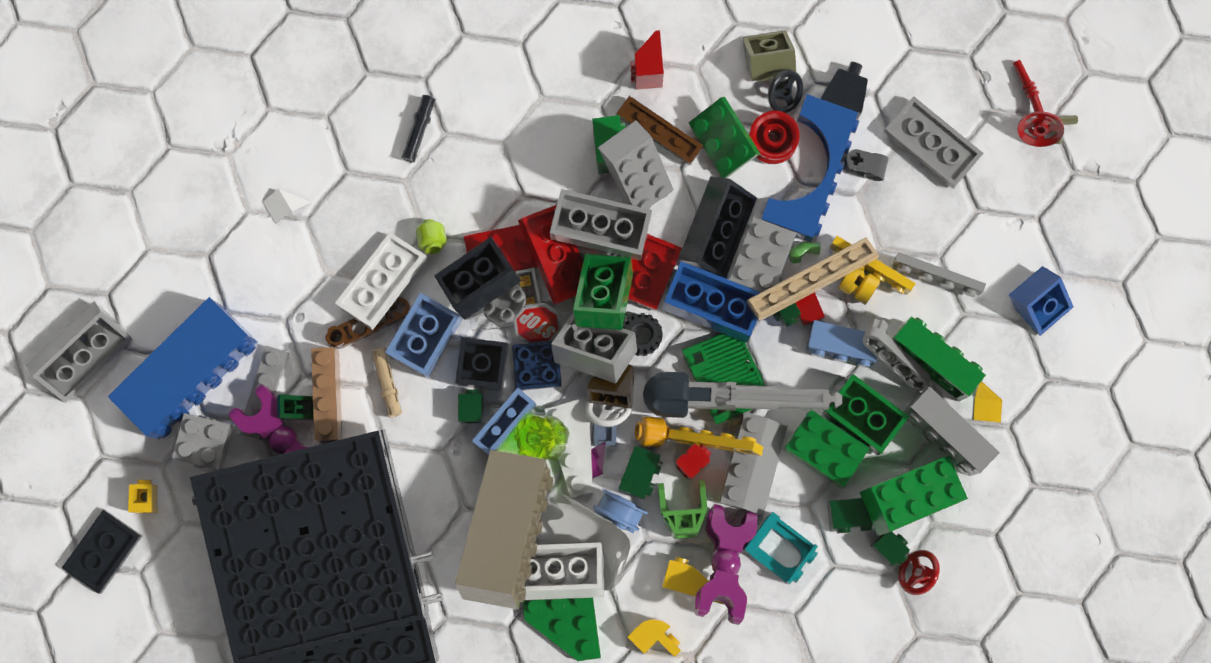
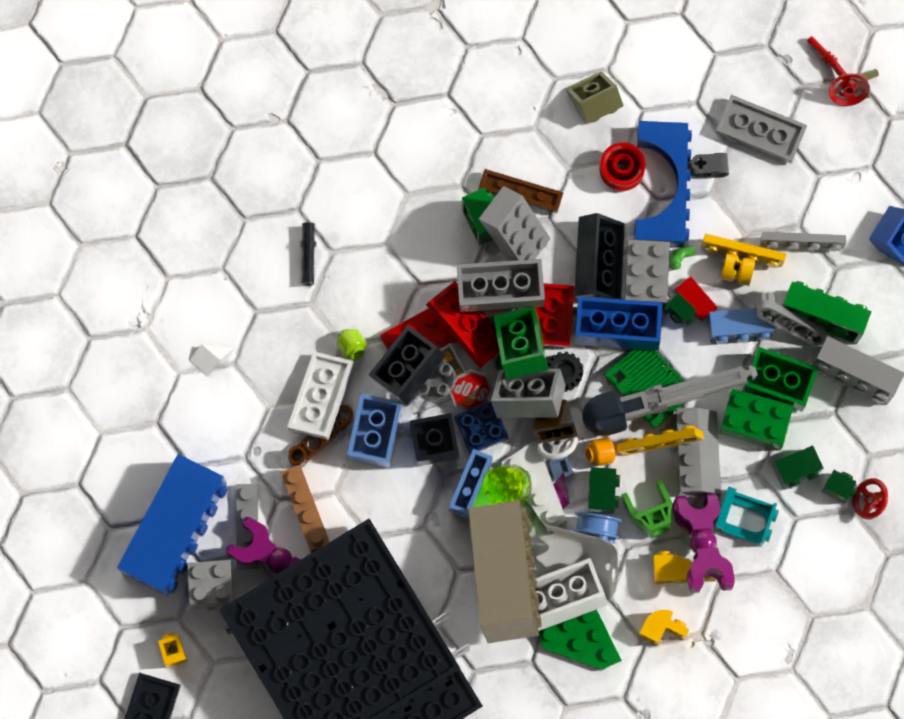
camera: 20 degrees left, 5 degrees down
light grey slope [26,301,133,403] -> none
dark green slope [277,394,314,421] -> none
tan pin [371,347,403,418] -> none
dark green brick [458,389,483,424] -> none
red slope [630,30,664,90] -> none
red brick [675,444,711,481] -> none
green plate [688,97,760,178] -> none
tan tile [747,237,879,321] -> none
black piece [768,69,803,113] -> none
black torso [821,61,868,119] -> none
green brick [859,455,968,536] -> none
yellow sticker [973,381,1003,423] -> none

